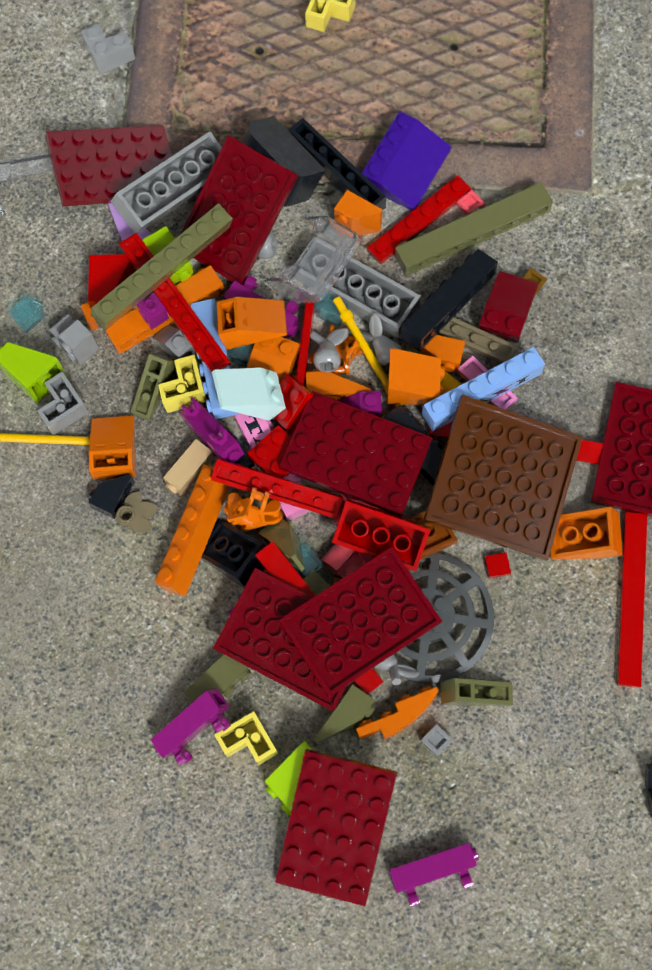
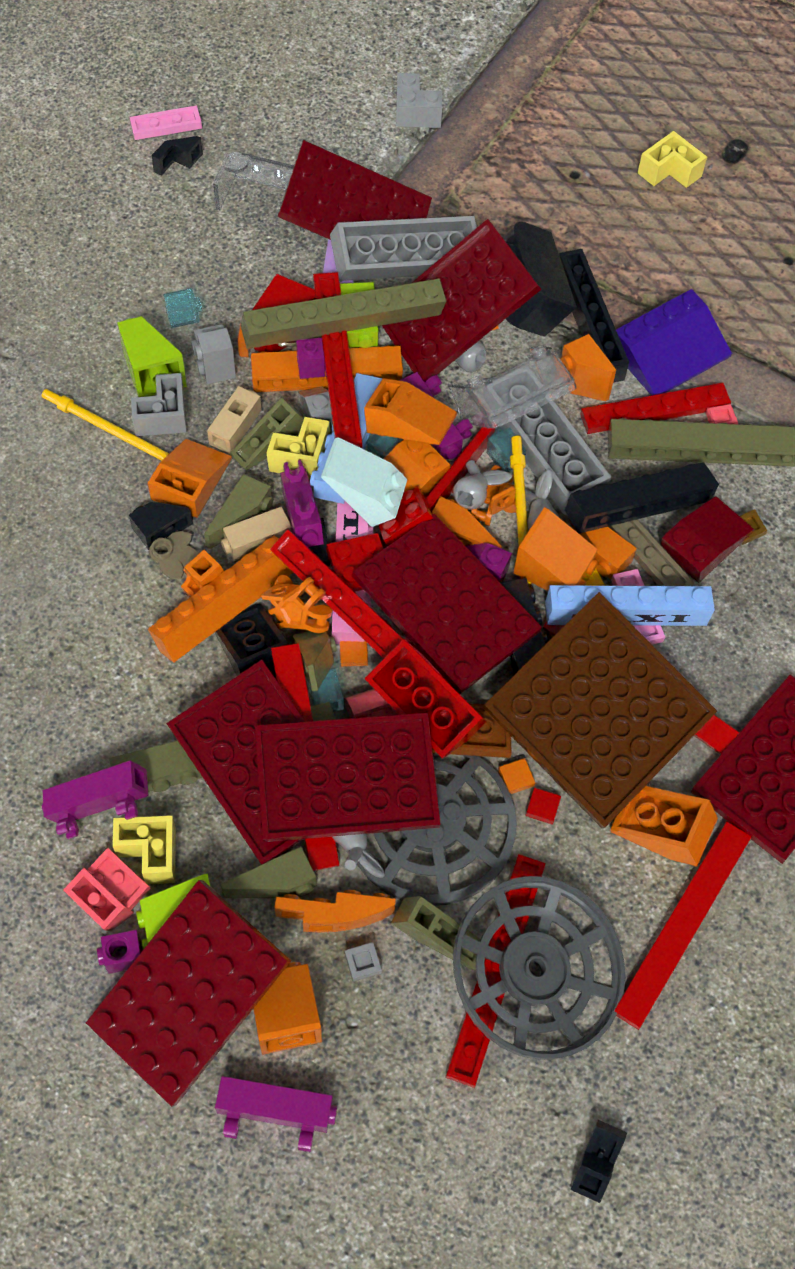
camera: 20 degrees right, 10 degrees down
none -> coral brick [63,848,151,931]
none -> magenta brick [97,930,142,974]
none -> orange brick [181,550,224,597]
none -> olive slope [204,474,273,549]
none -> tan brick [207,386,262,455]
none -> orange slope [254,962,322,1055]
none -> orange tile [340,640,368,667]
none -> red tile [446,854,546,1088]
none -> dark grey dish [453,876,626,1060]
none -> orange tile [498,758,535,794]

